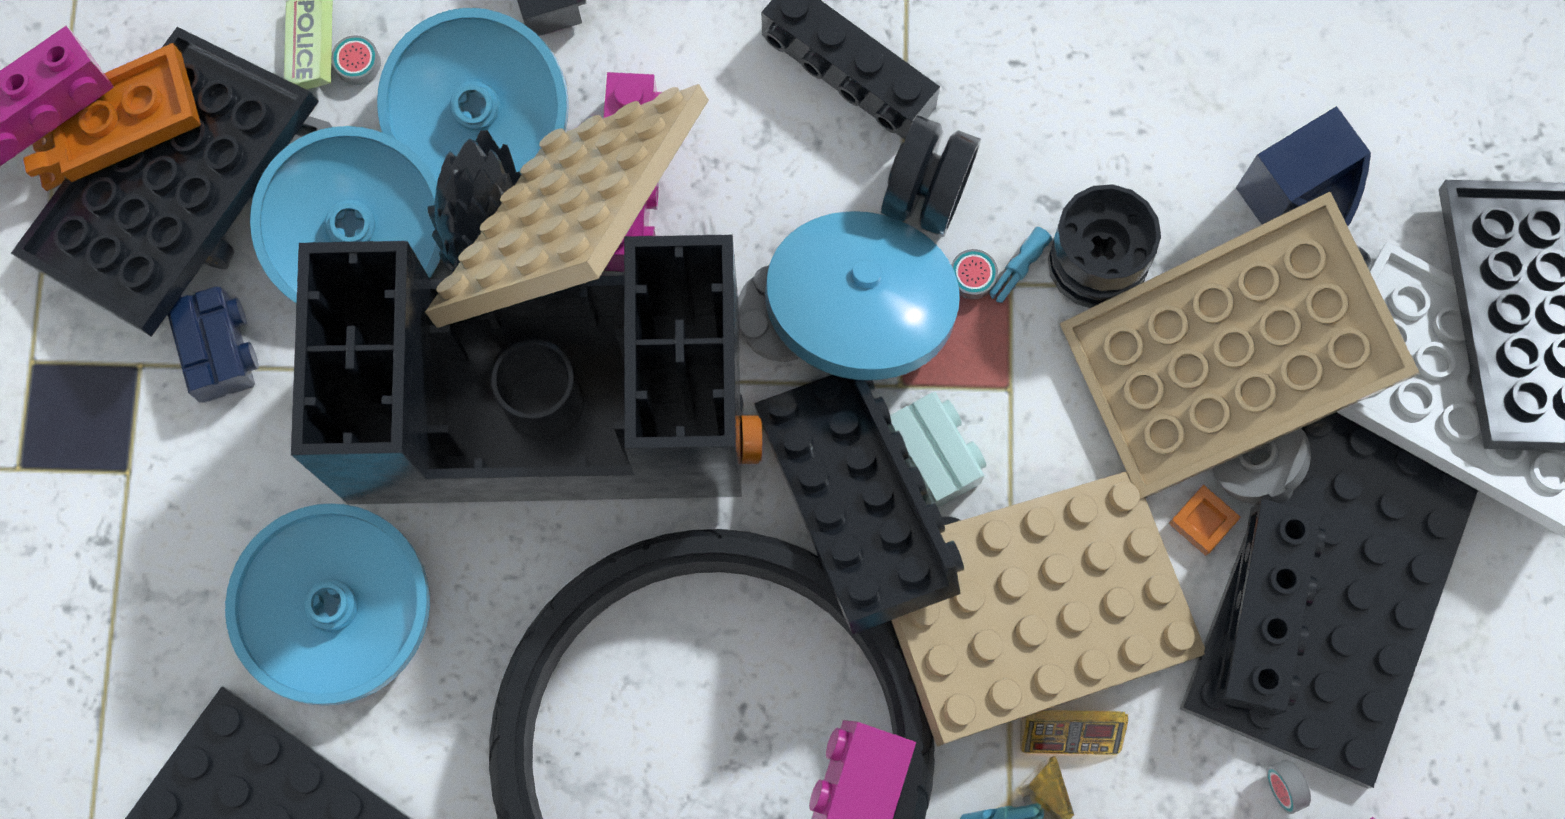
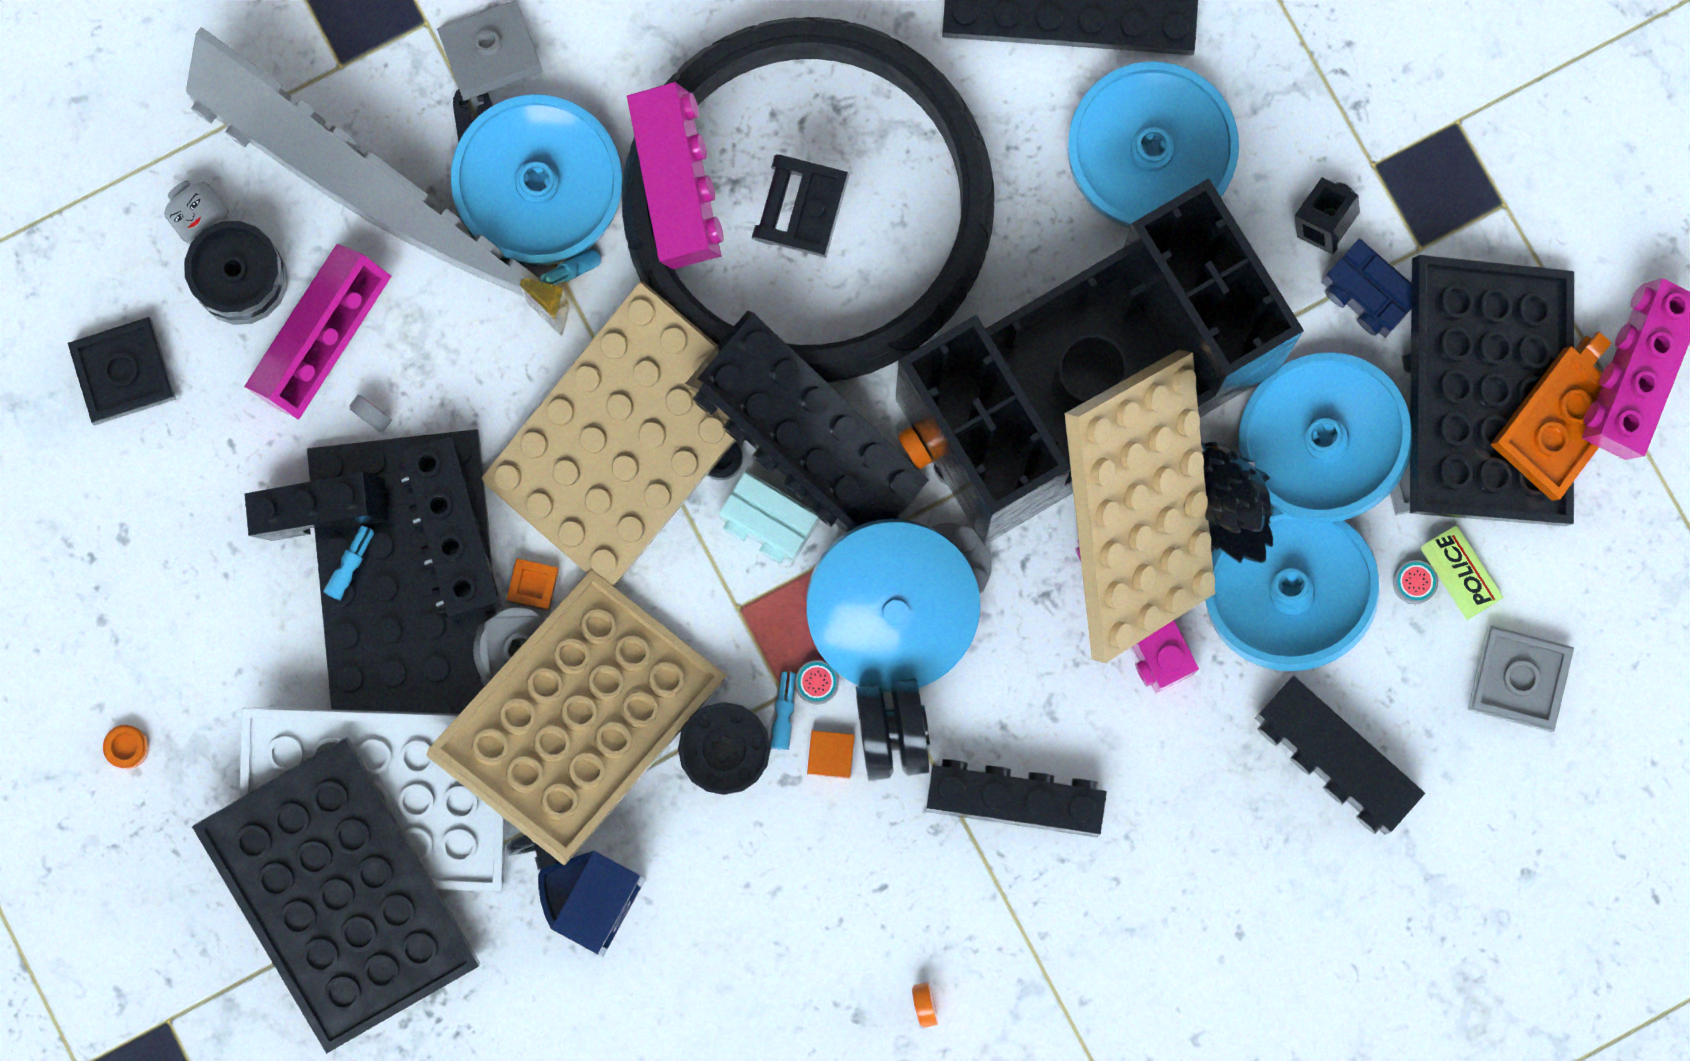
camera: 150 degrees right, 5 degrees up
slope [1020,710,1128,755] -> none
none -> black arch [244,472,389,541]
none -> medium azure pin [323,526,374,601]
none -> black plate [751,154,849,258]
none -> orange tile [807,730,855,779]
none -> black brick [1295,177,1360,255]

